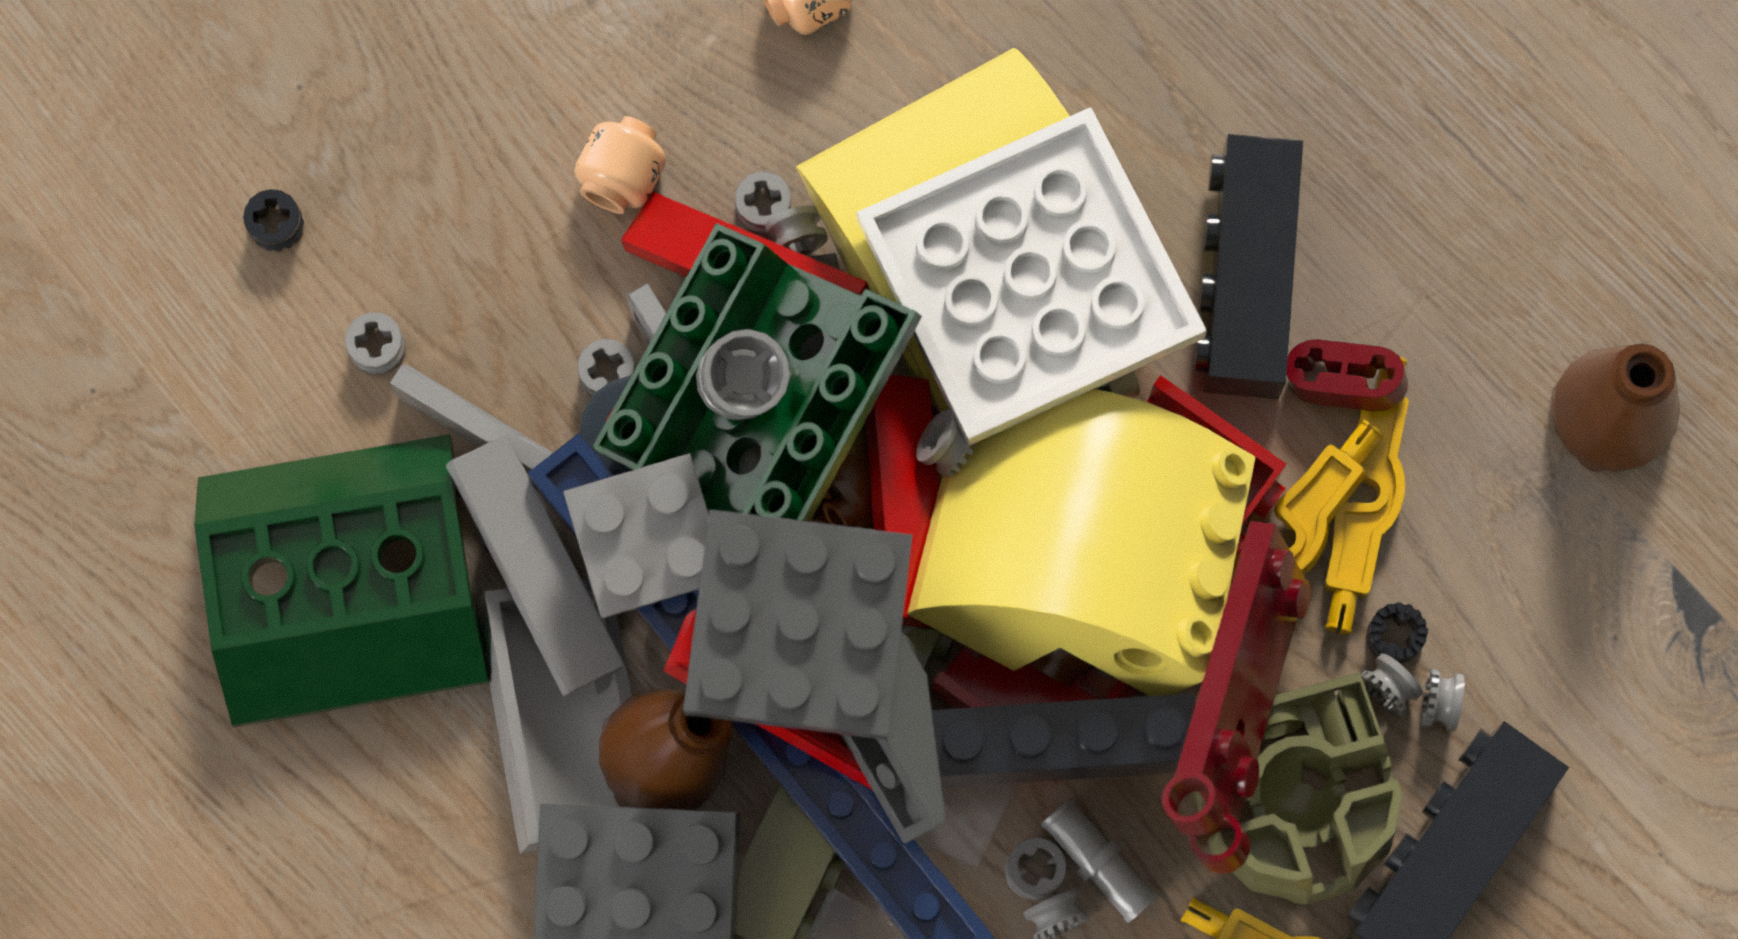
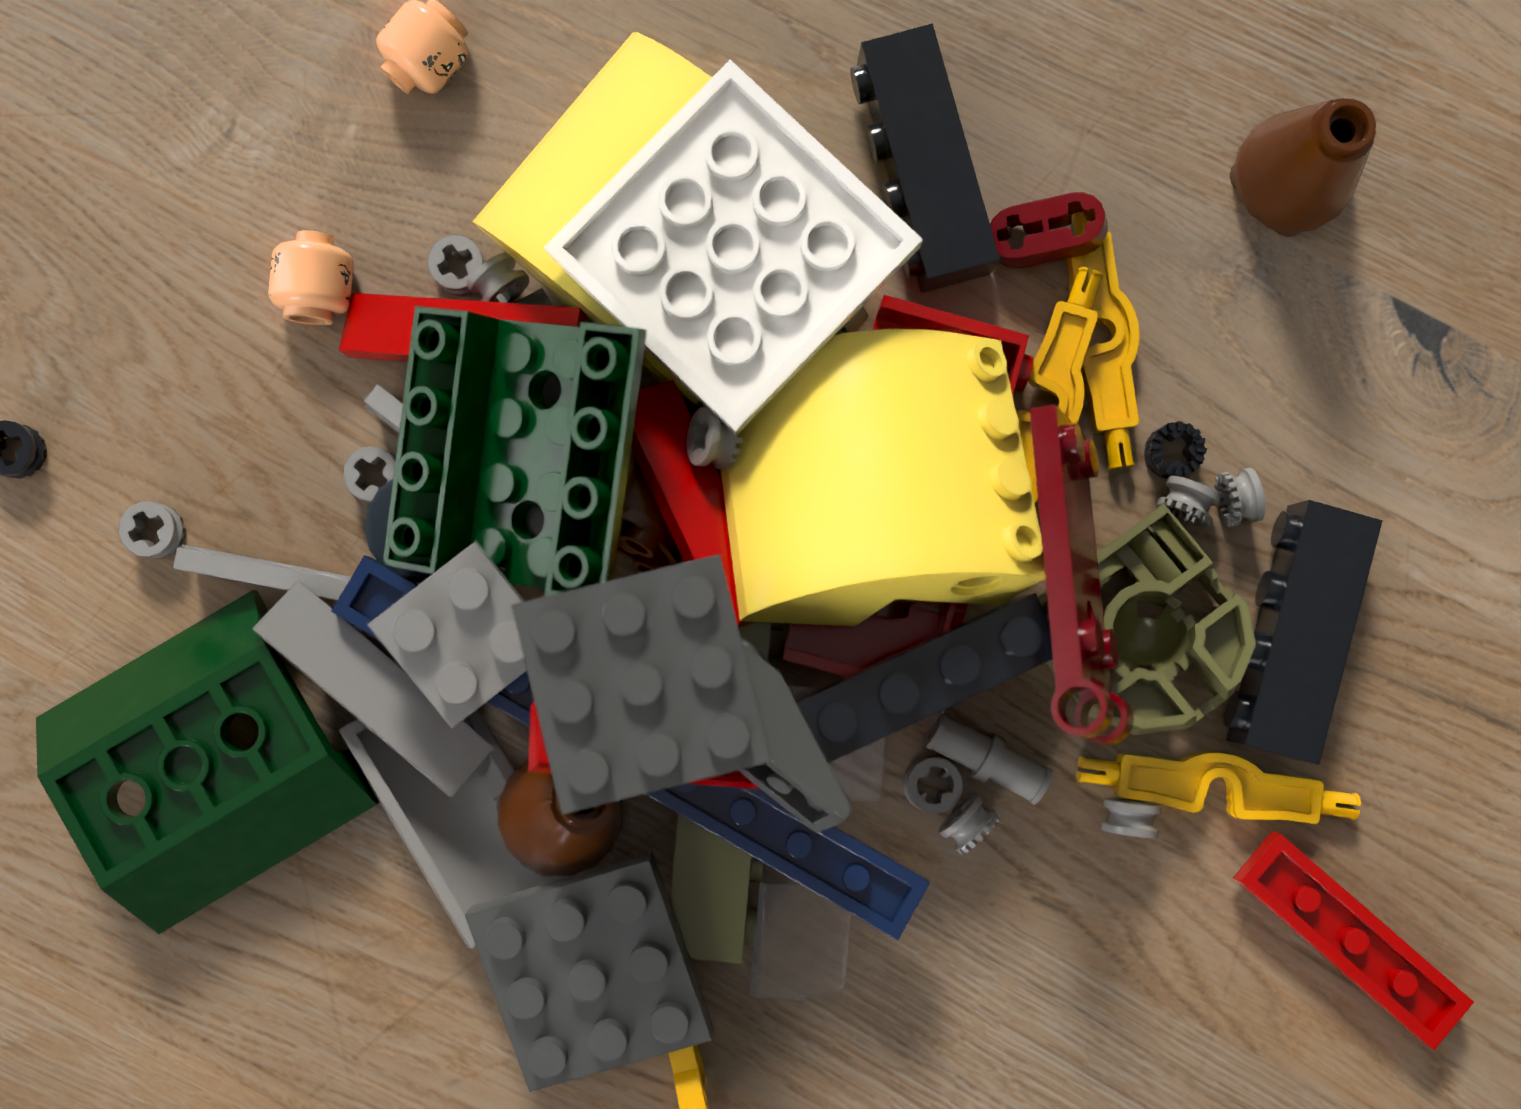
camera: 25 degrees left, 10 degrees up
light grey wheel [696,329,790,421] -> none

